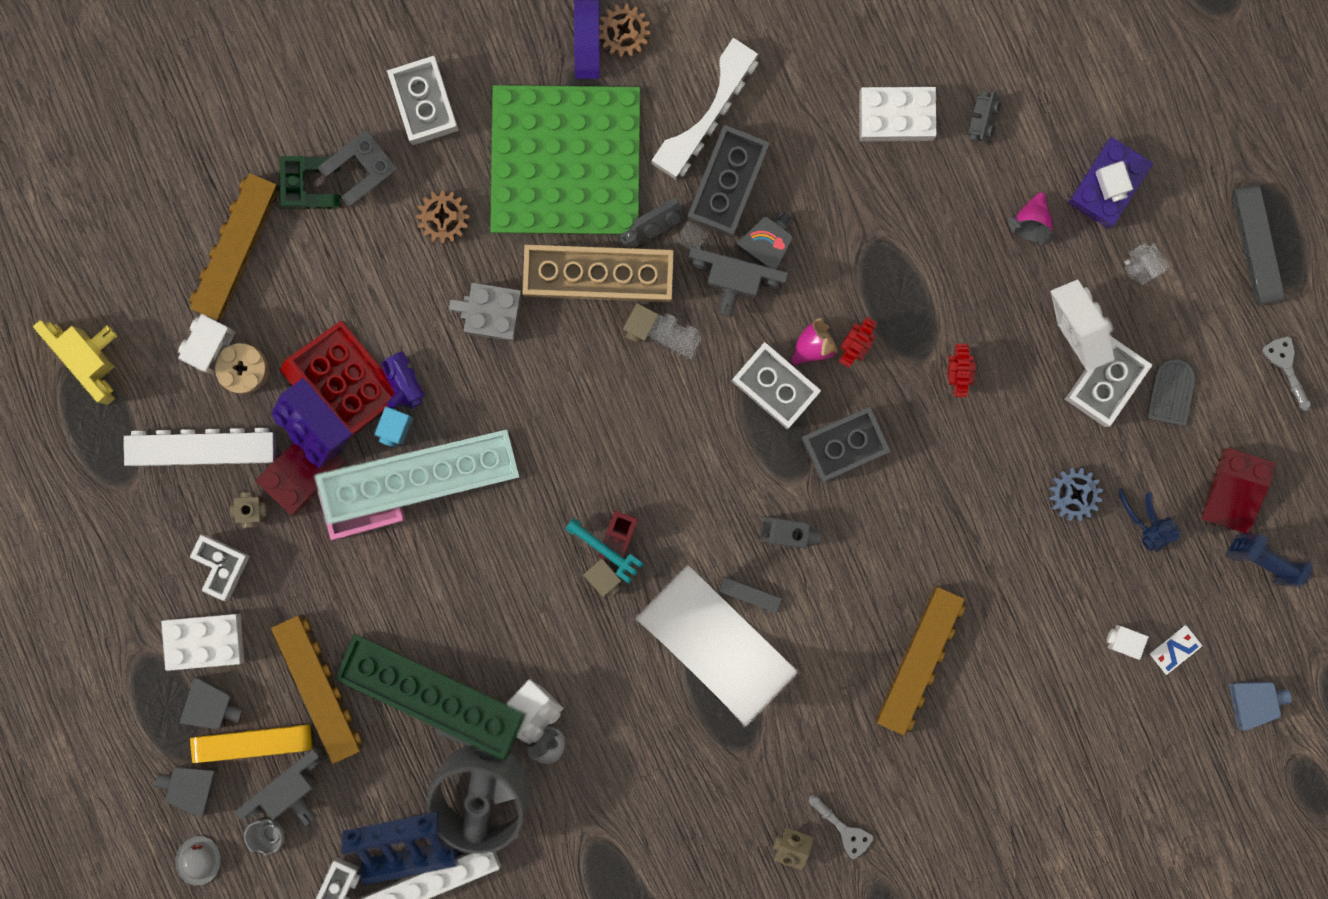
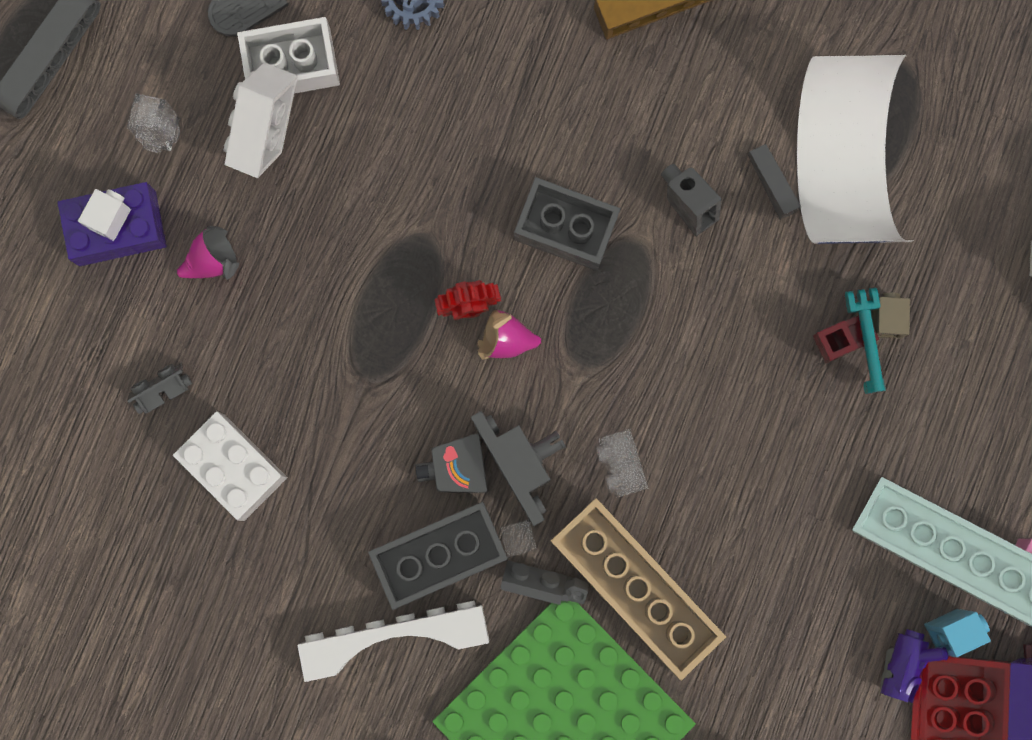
camera: 135 degrees left, 5 degrees down
light grey hinge [449,283,522,342] -> none
dark tan brick [623,303,659,344] -> none
white brick [732,342,821,429] -> none
red gear [947,343,975,397] -> none

